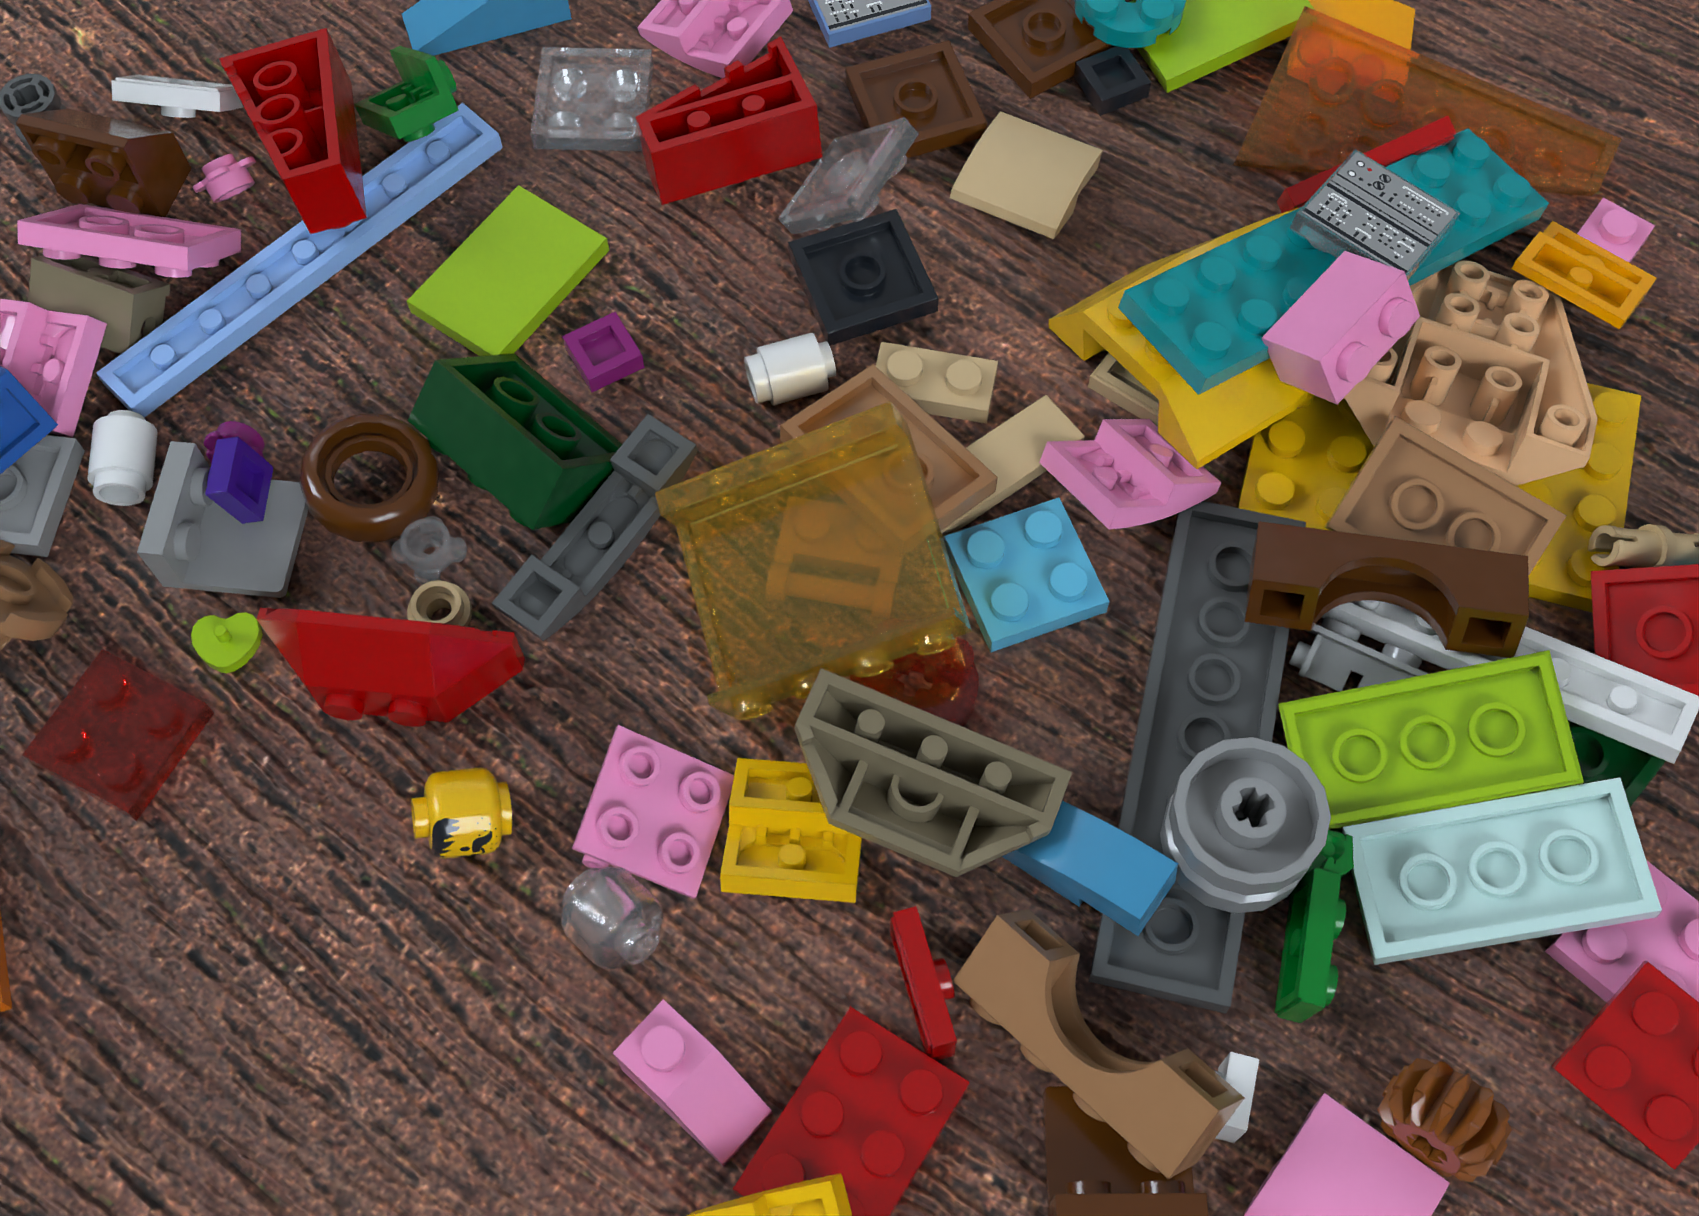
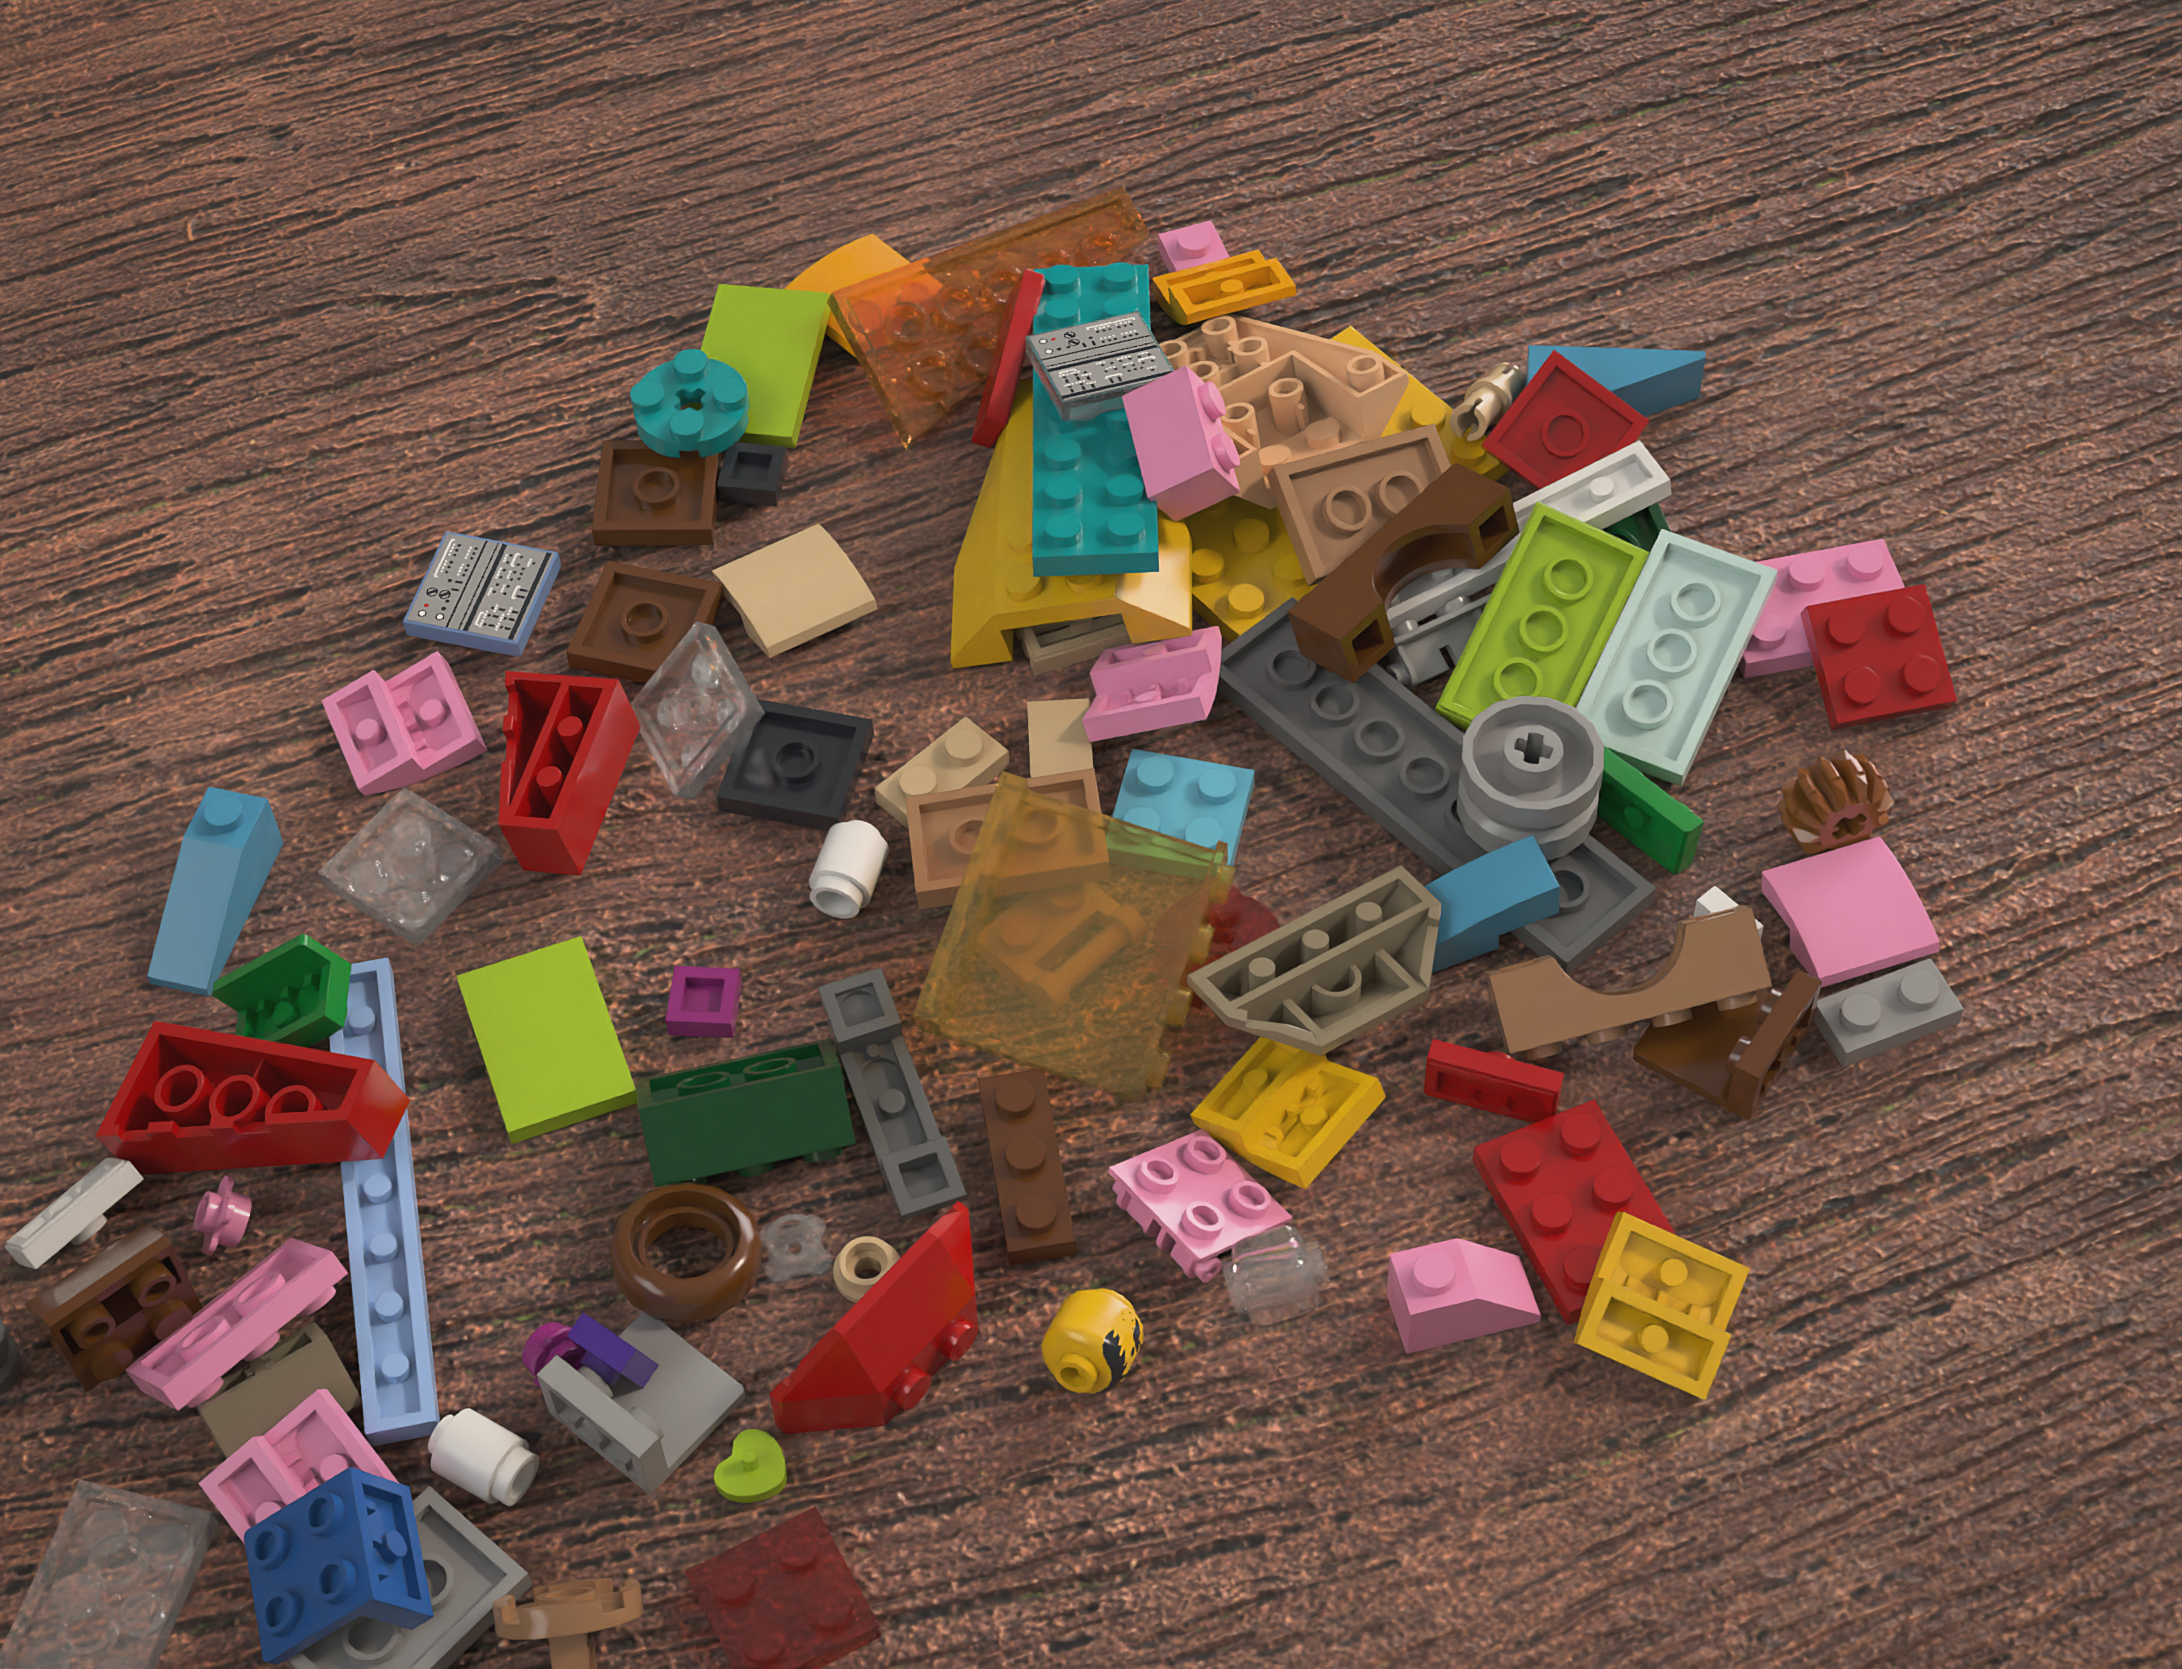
camera: 55 degrees left, 10 degrees down
none -> reddish brown plate [978,1068,1077,1265]

